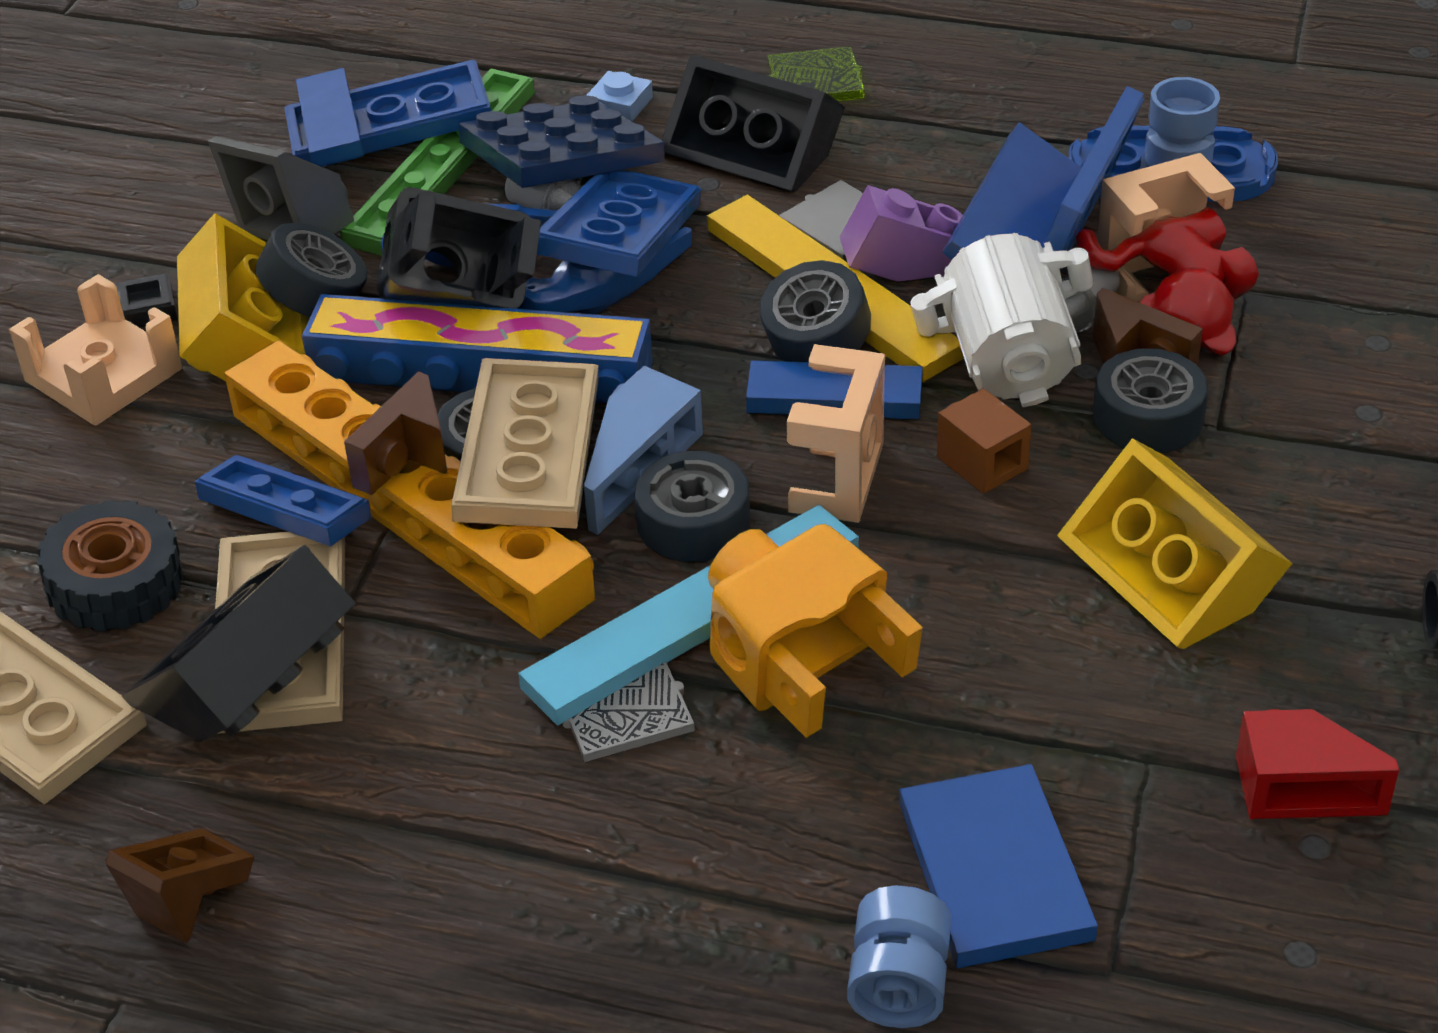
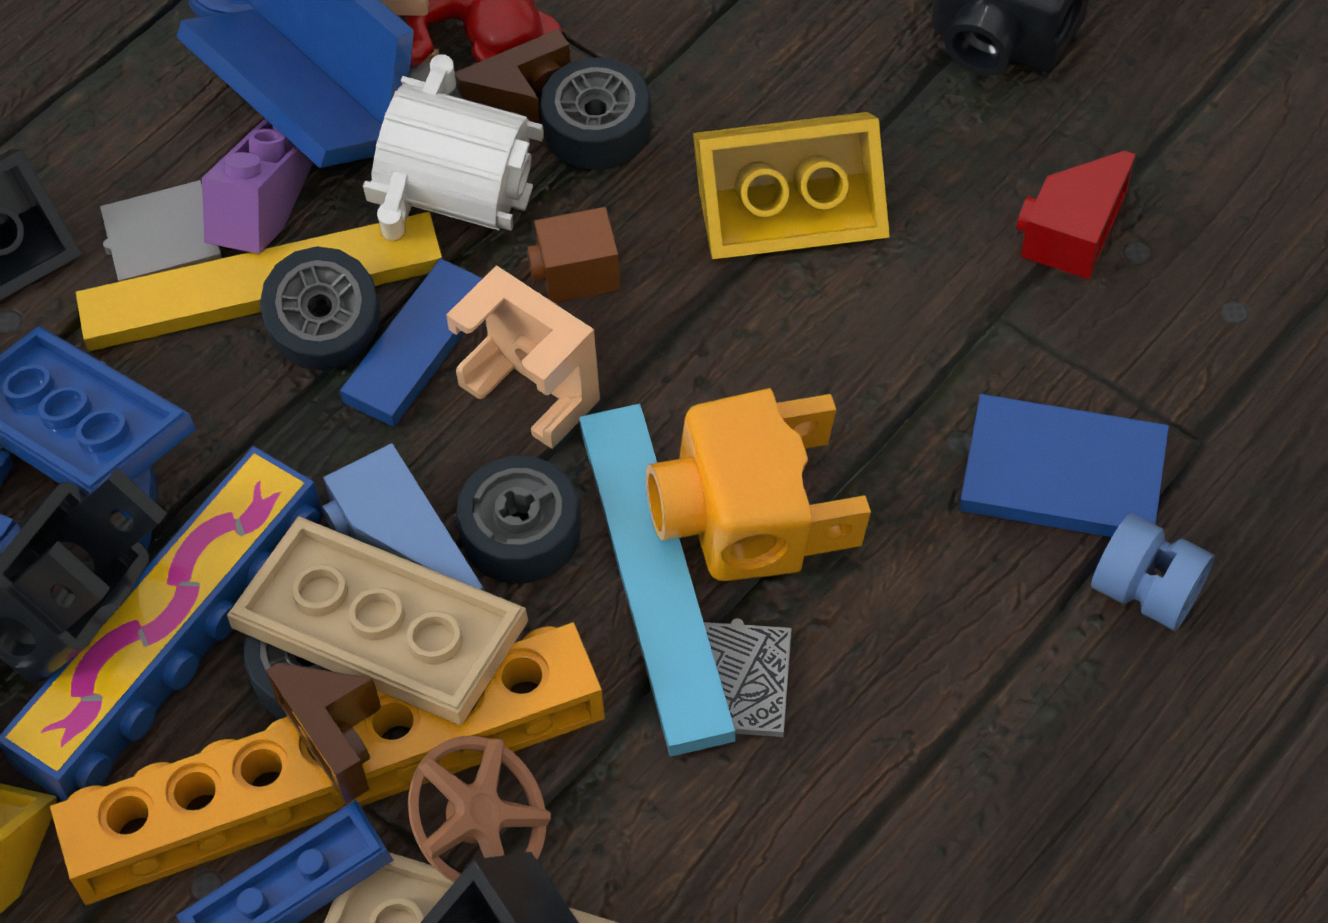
camera: 65 degrees left, 15 degrees up
none -> nougat wheel [408,736,551,882]

